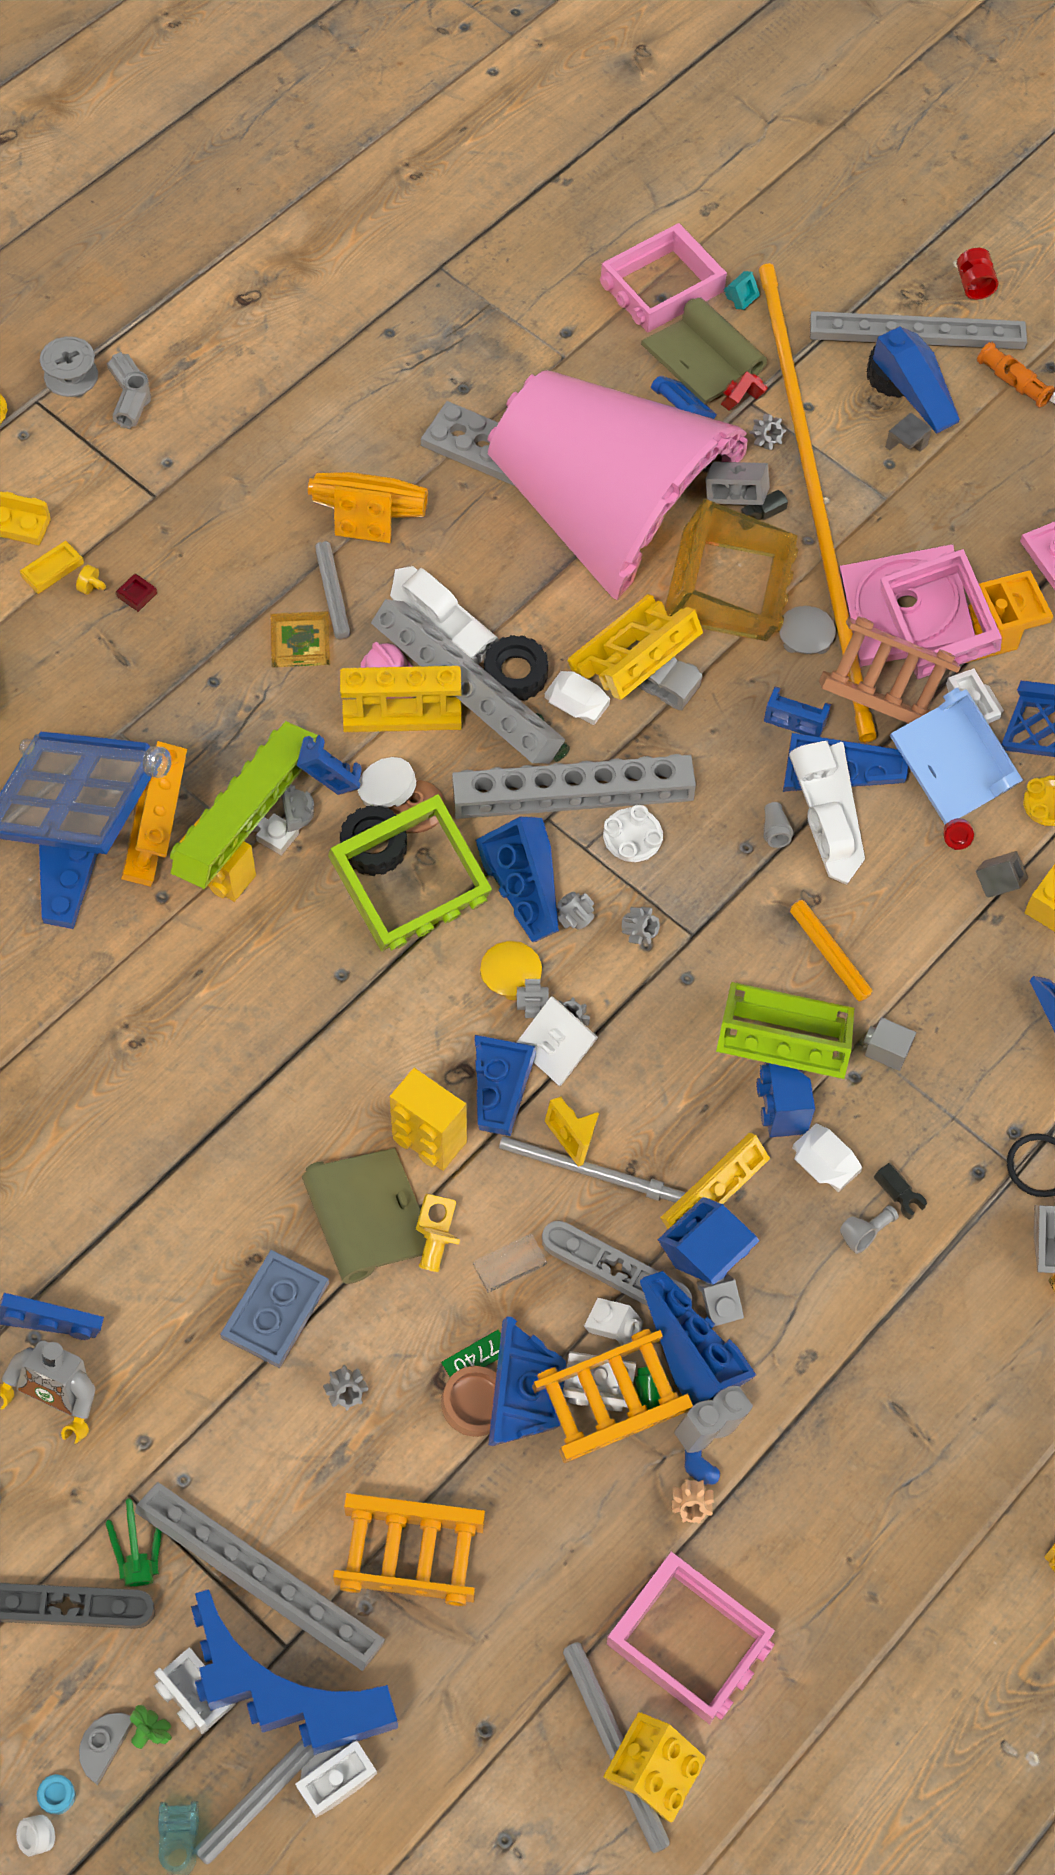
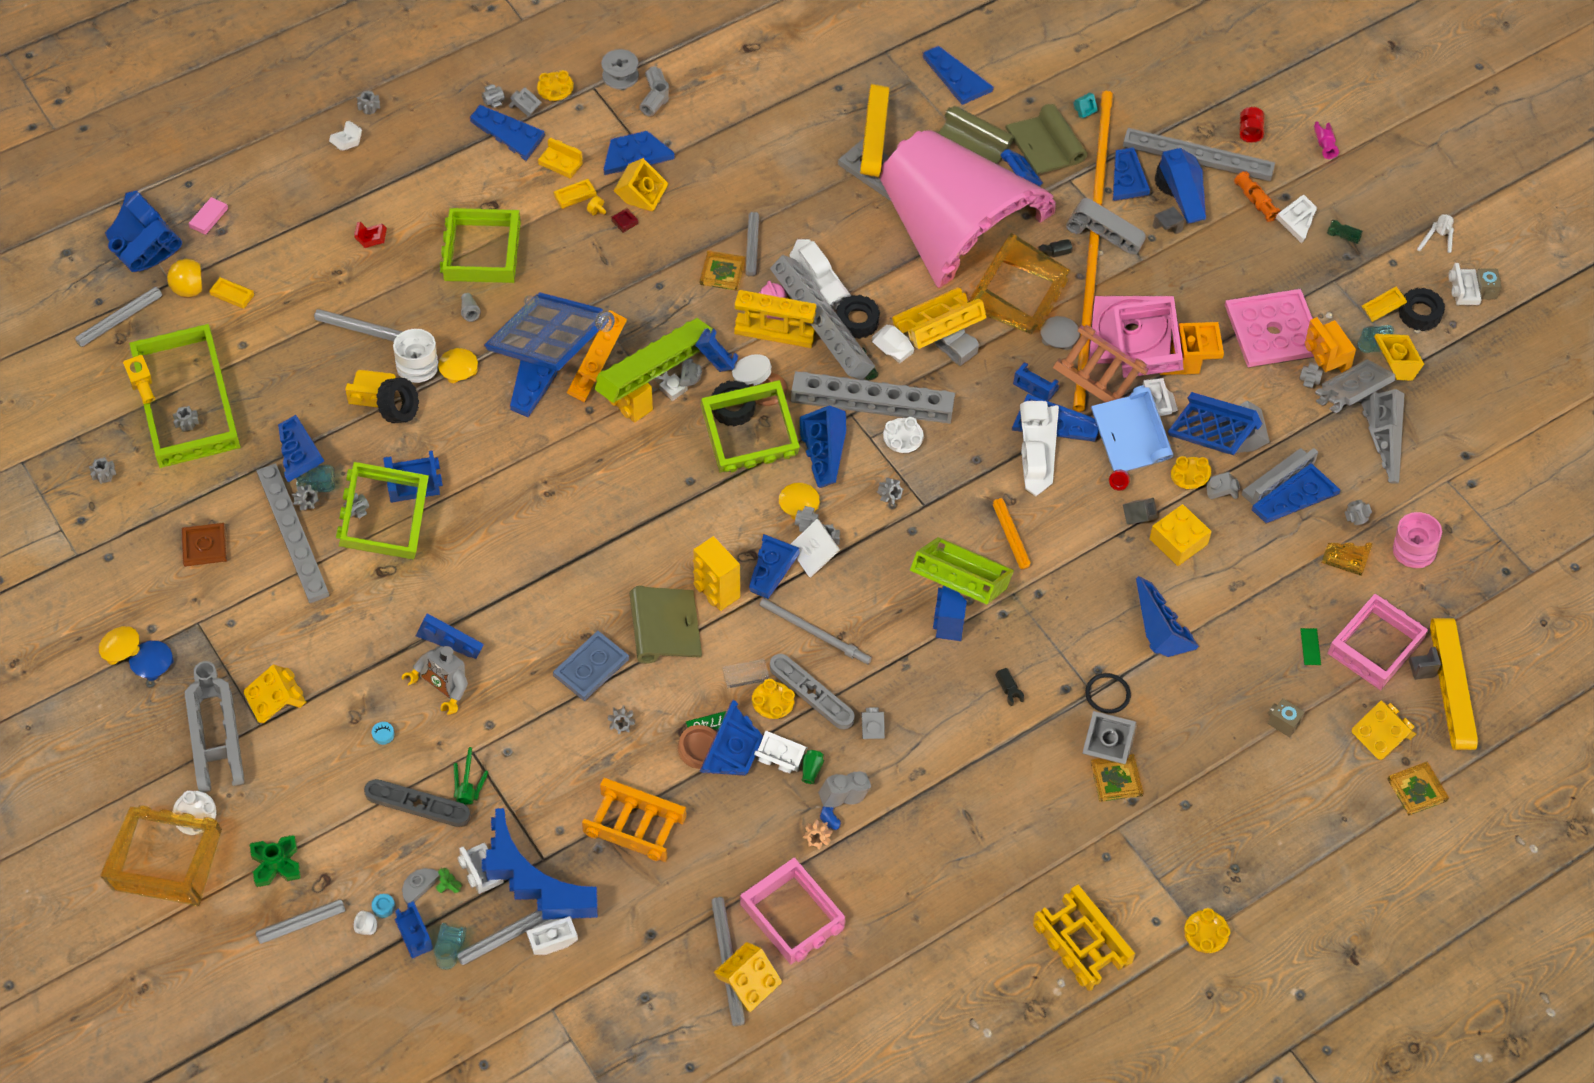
camera: 15 degrees right, 5 degrees down
light grey plate [135,1482,385,1671] -> none
light orange plate [308,472,428,543] -> none
yellow bracket [415,1194,460,1272] -> none
light orange fence [532,1329,693,1464] -> none
yellow slope [544,1097,599,1167] -> none
light grey gear [557,892,595,930] -> none
white bracket [584,1298,643,1346] -> none
bright pink window [600,223,727,333] -> none
blue wedge [640,1271,756,1406] -> none
blue slope [658,1197,759,1285] -> none
yellow plate [660,1133,770,1229] -> none
light grey brick [705,462,770,505] -> none
red bracket [721,371,768,410] -> none
light grey gear [749,414,786,450] -> none
light grey cone [764,802,794,848] -> none
white slope [792,1123,862,1192] -> none
light grey bar [840,1206,898,1254] -> none
light grey brick [863,1017,917,1071] -> none
none -> blue hinge [395,901,433,958]
none -> blue wing [604,131,675,175]
none -> yellow slope [614,158,669,212]
none -> yellow dish [752,679,795,719]
none -> yellow beam [860,84,889,177]
none -> blue wing [923,46,994,105]
none -> olive door [938,106,1014,164]
none -> light grey beam [1066,198,1146,254]
none -> blue wing [1113,148,1150,201]

